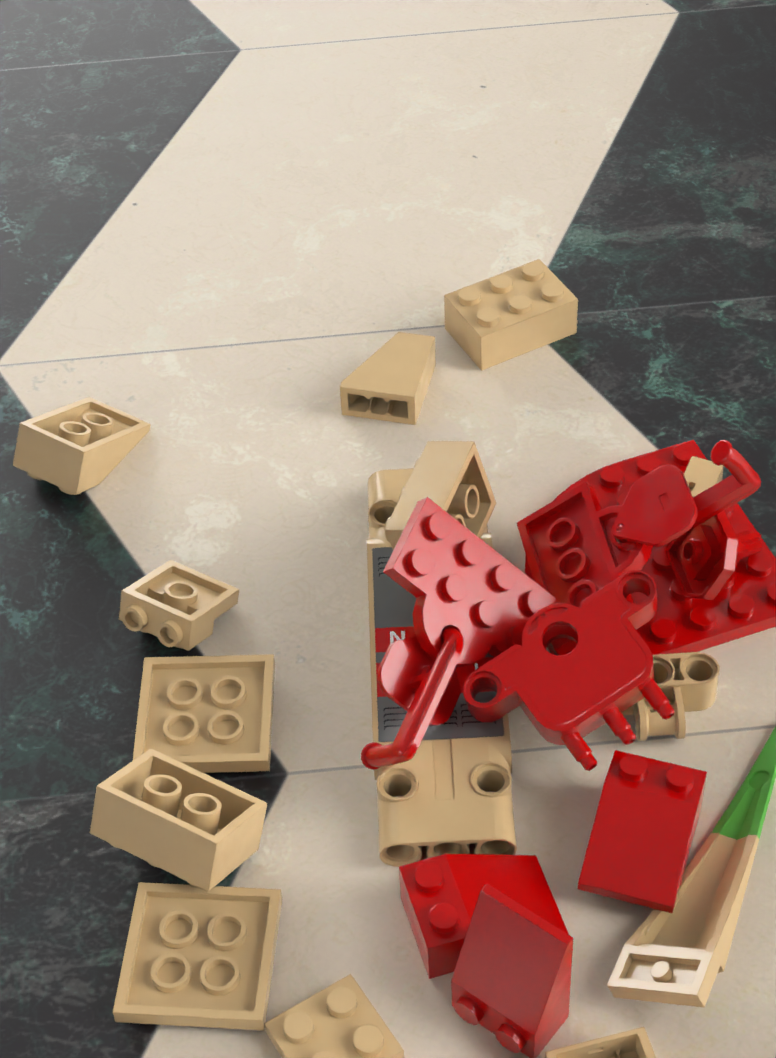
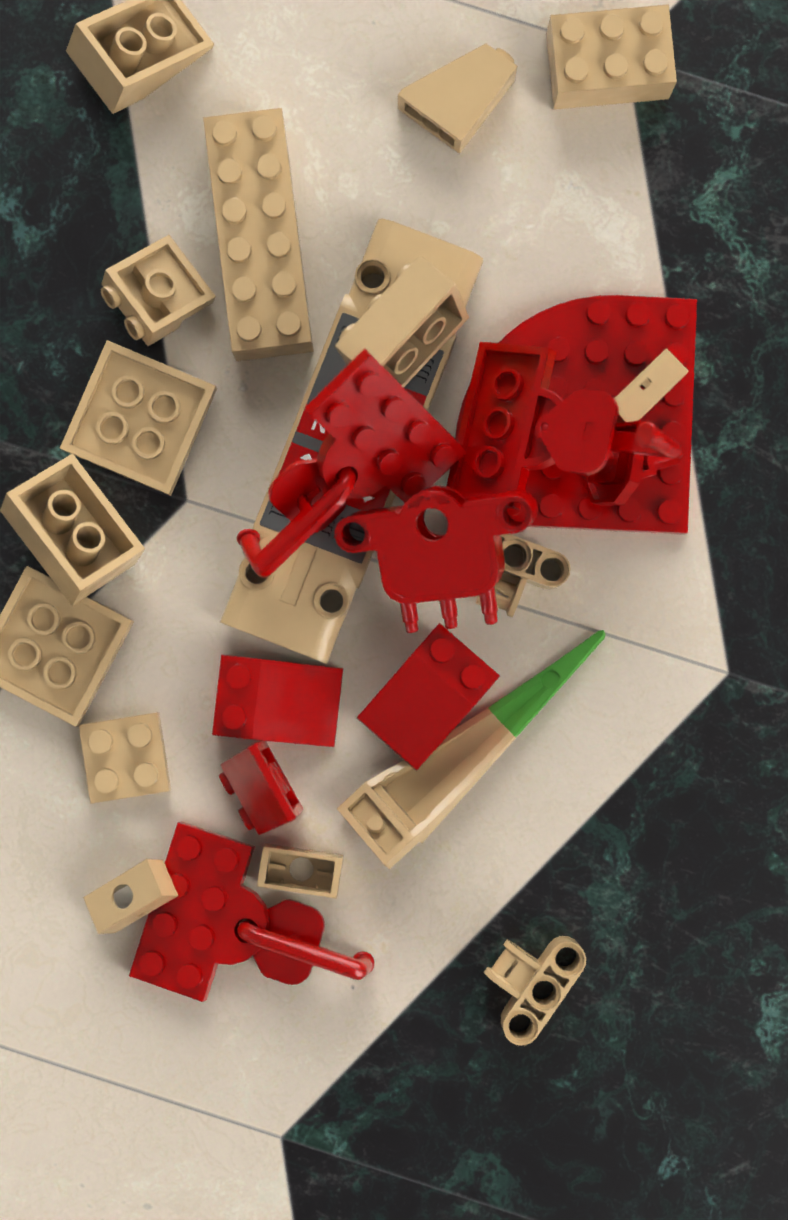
camera: 20 degrees right, 40 degrees up
none -> tan brick [203,108,314,362]

